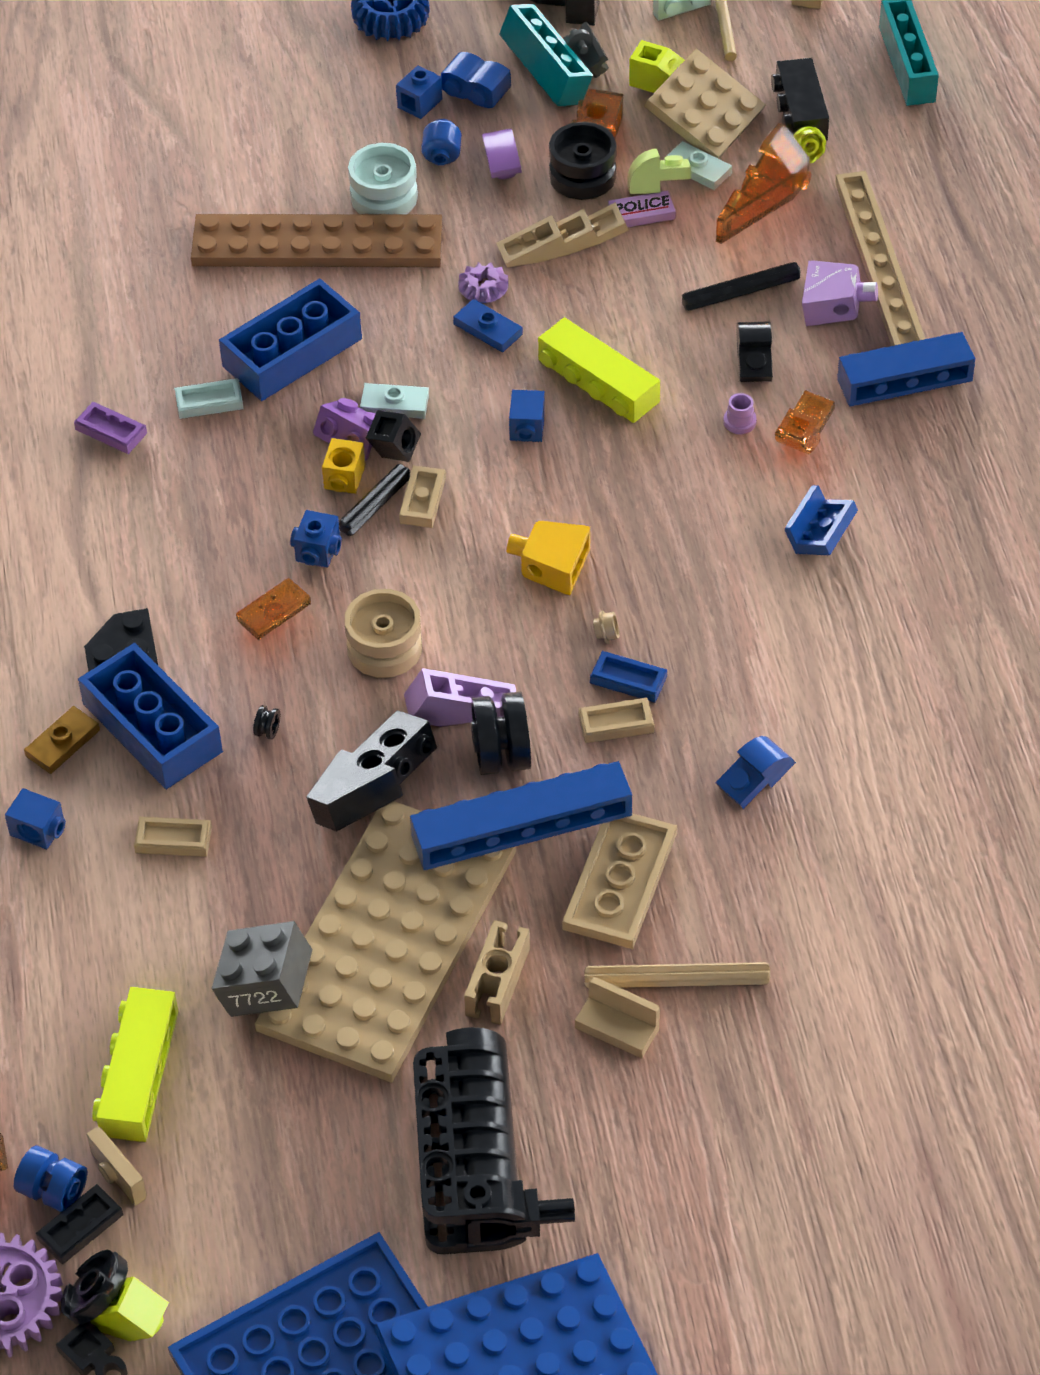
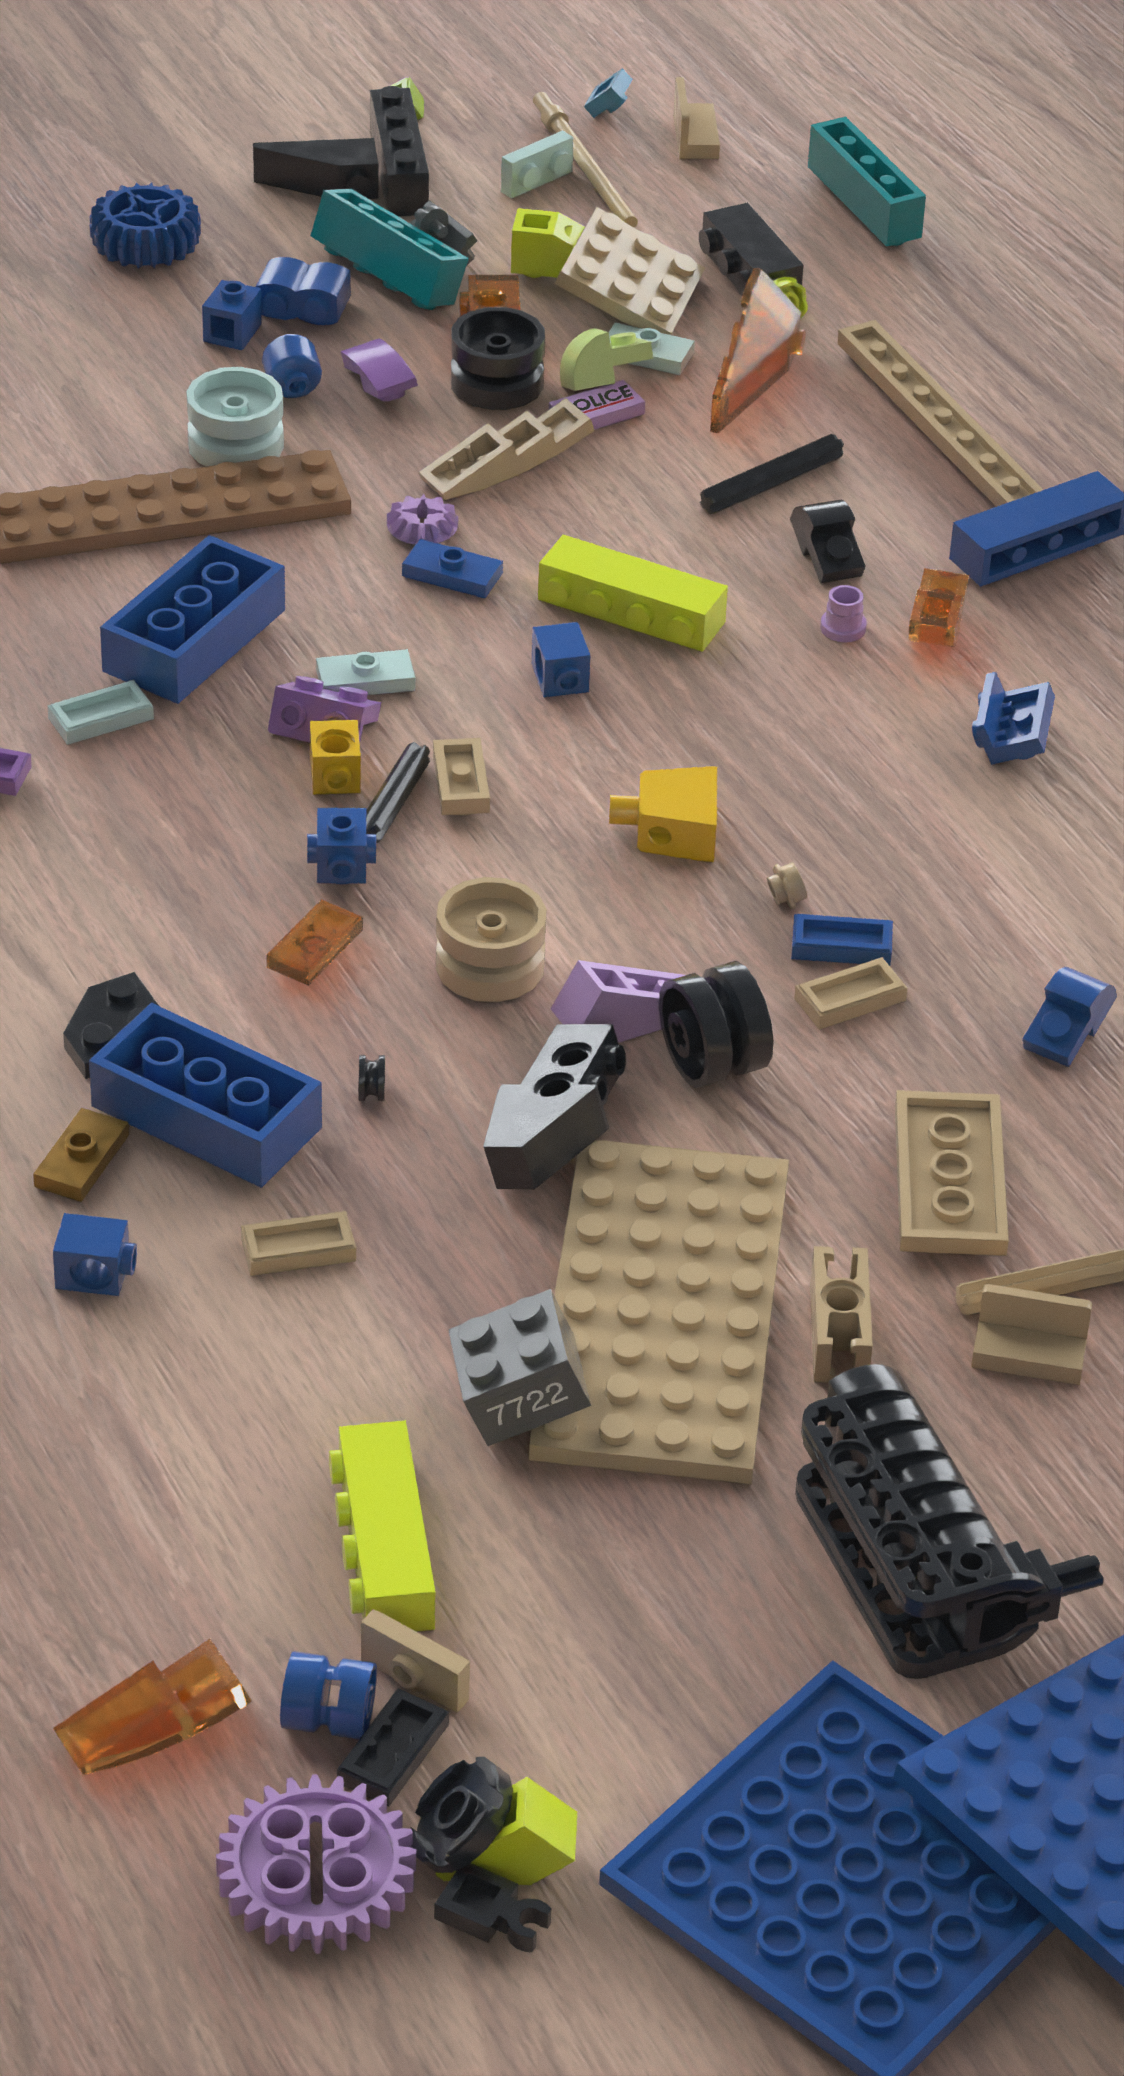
camera: 20 degrees left, 10 degrees down
black brick [366,410,421,462] -> none
blue brick [410,761,633,871] -> none
lavender torso [802,261,878,326] -> none

